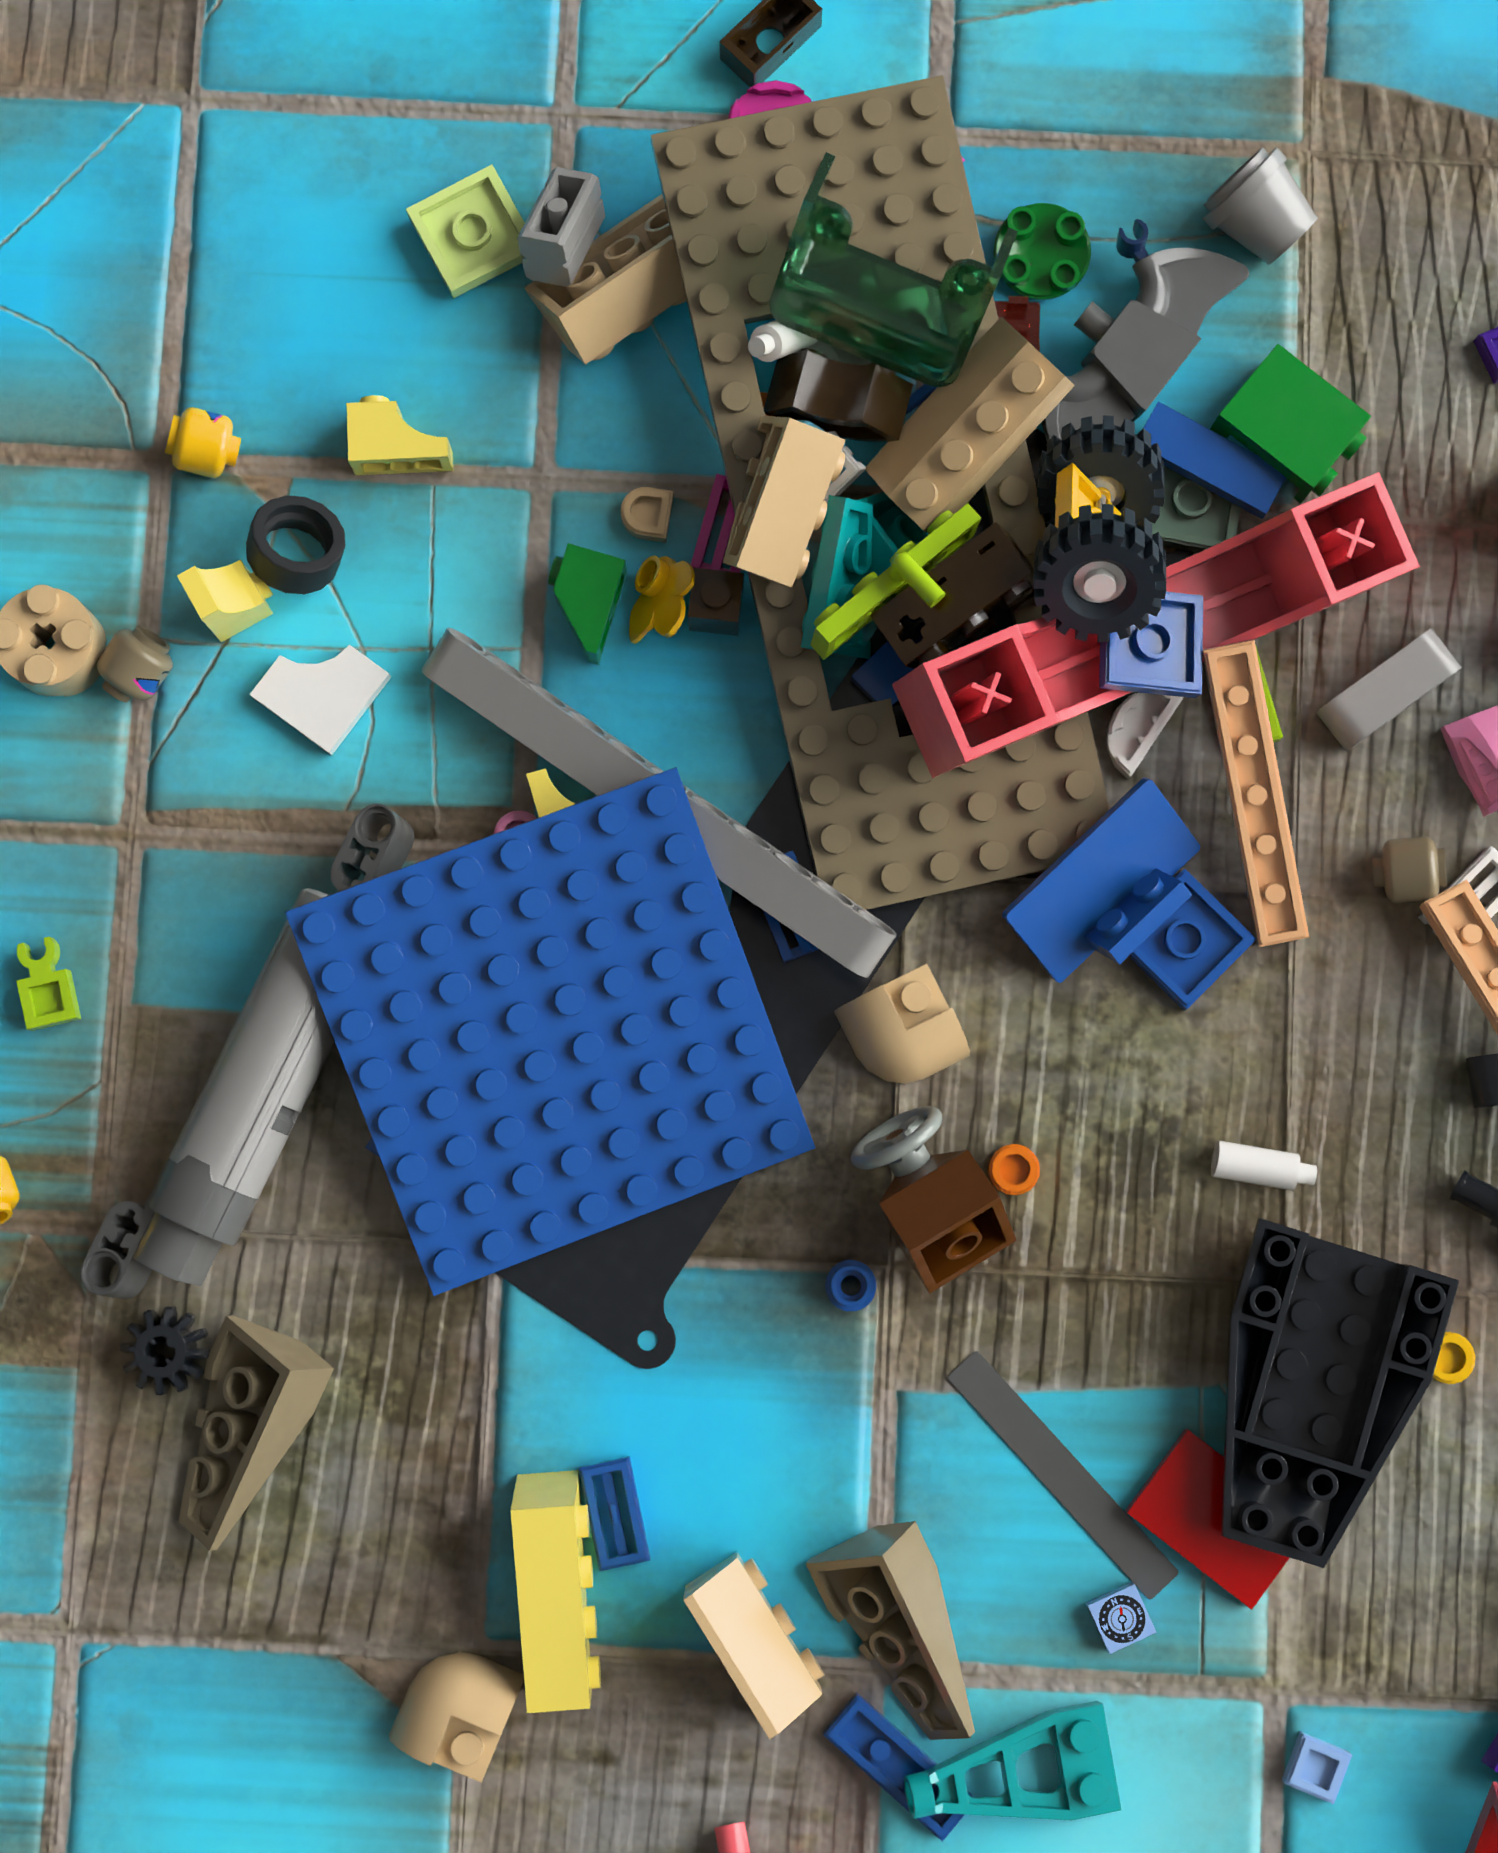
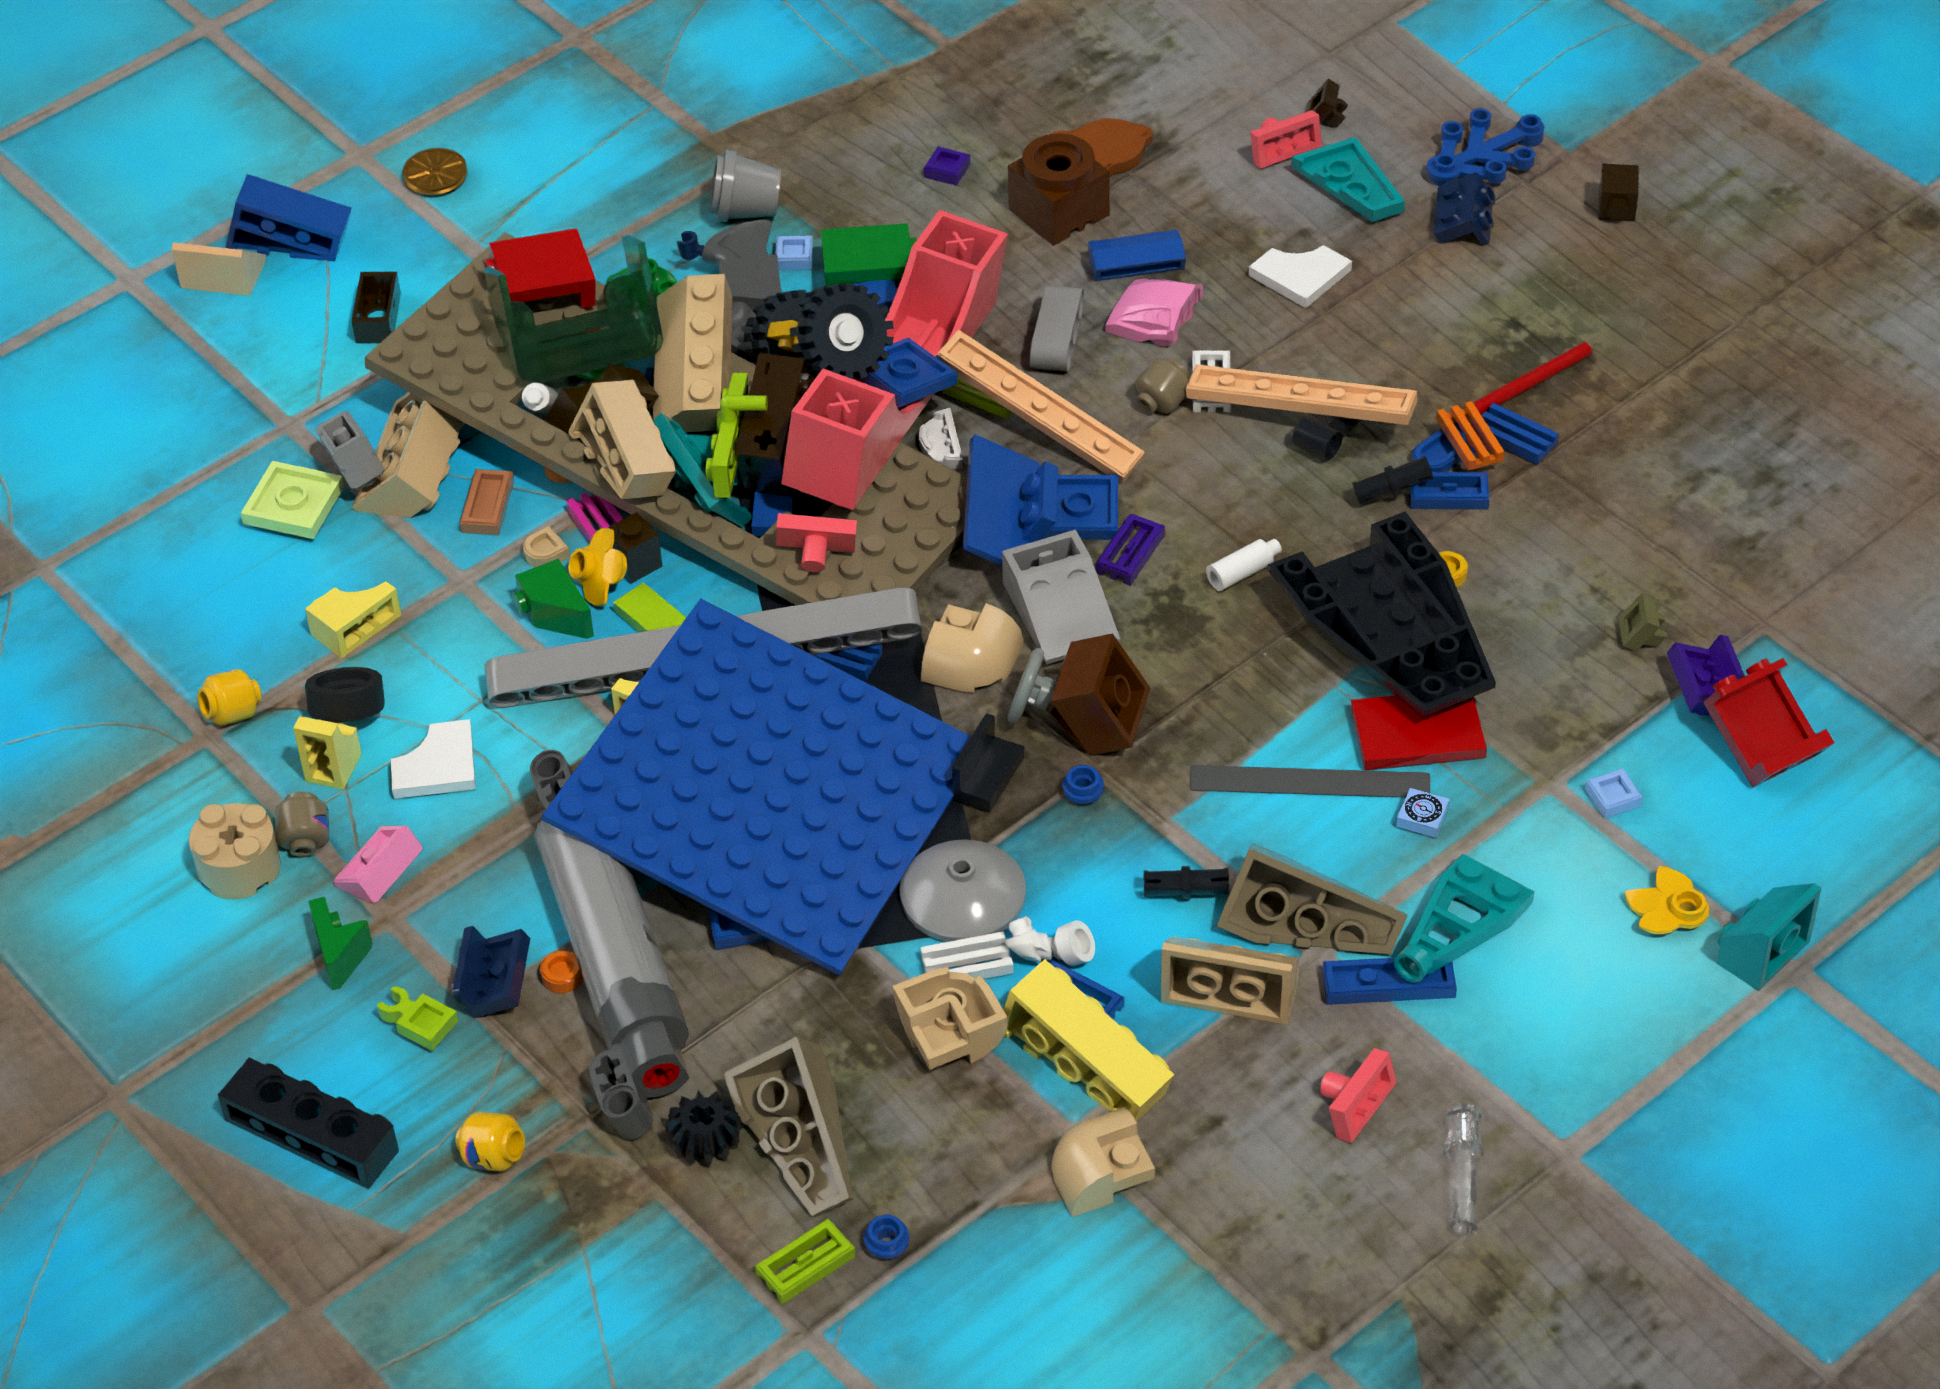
camera: 40 degrees left, 35 degrees down
none -> green slope [308,897,373,990]
none -> bright pink slope [333,826,422,903]
none -> dark blue bracket [452,926,530,1018]
none -> nougat tile [460,469,514,535]
none -> red panel [484,228,596,319]
none -> orange tile [540,950,583,993]
none -> lime tile [613,582,686,632]
none -> lime tile [755,1218,856,1305]
none -> light blue tile [775,236,813,270]
none -> coral tile [776,513,857,572]
none -> blue plate [864,1215,909,1259]
none -> tan brick [892,967,1008,1070]
none -> light grey dish [900,840,1026,942]
none -> white tile [920,931,1014,979]
none -> black panel [952,713,1024,812]
none -> light grey slope [1002,530,1120,665]
none -> white arm [1005,917,1095,966]
none -> dark purple tile [1095,514,1165,586]
none -> black pin [1143,866,1229,899]

